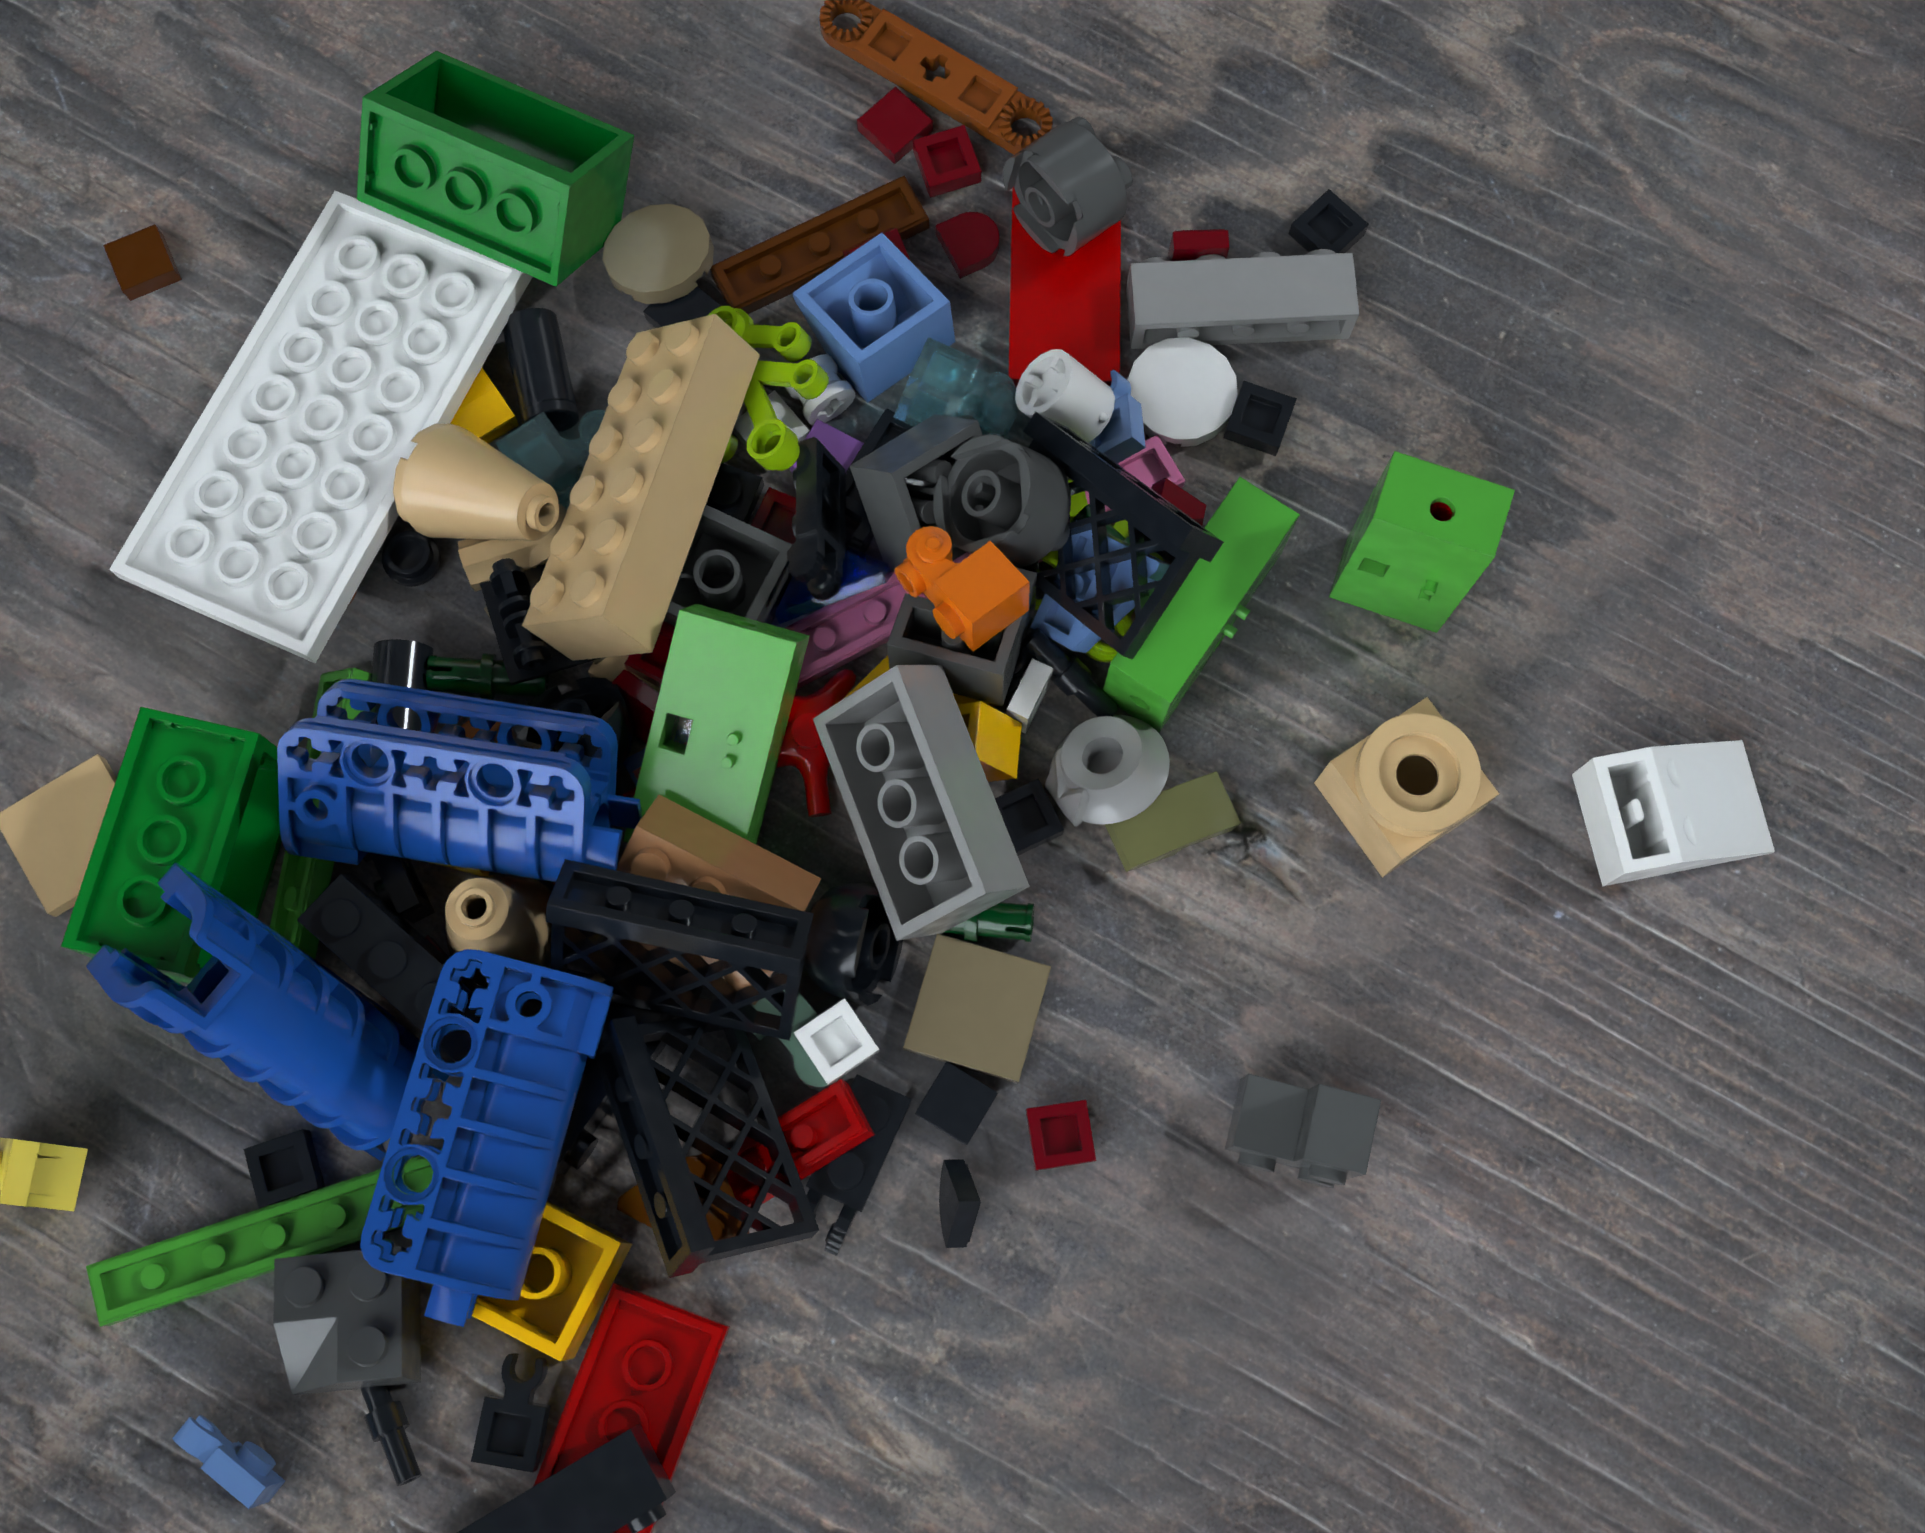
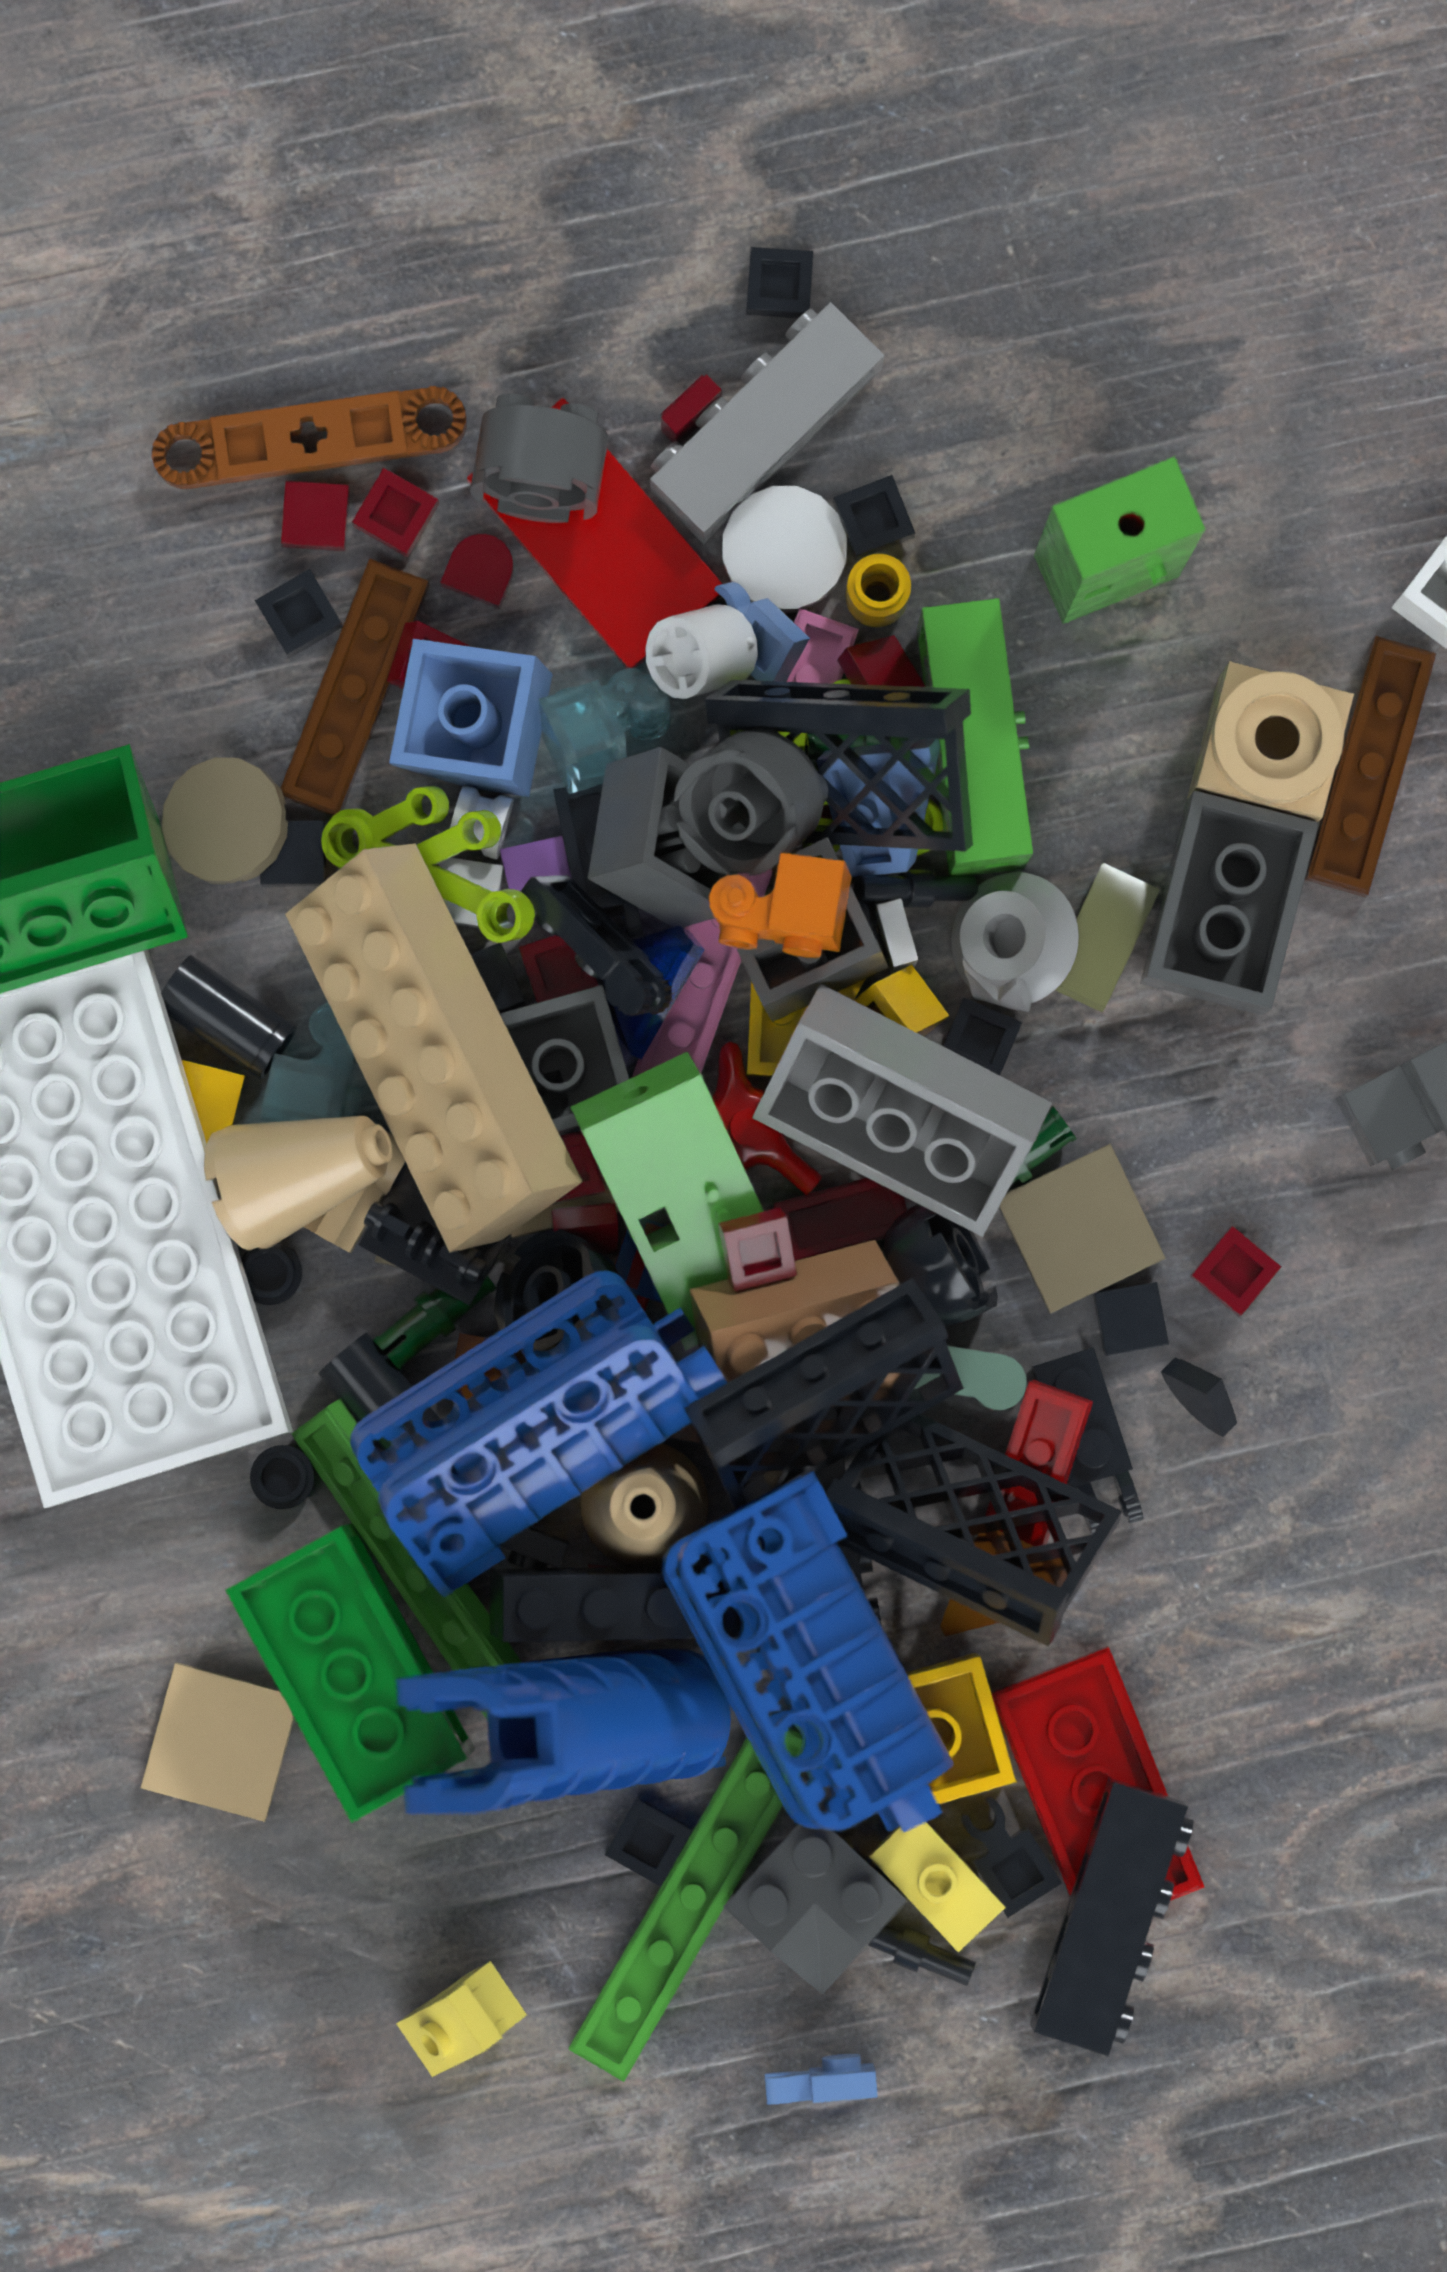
camera: 45 degrees left, 10 degrees up
white tile [794,998,879,1086] -> none
none -> black plate [250,1445,315,1509]
none -> black plate [255,568,343,659]
none -> plate [718,1207,797,1291]
none -> dark red tile [773,1178,907,1261]
none -> yellow brick [845,554,911,627]
none -> light yellow brick [868,1822,1006,1952]
none -> dark grey brick [1140,790,1319,1015]
none -> reddish brown tile [1305,636,1437,897]

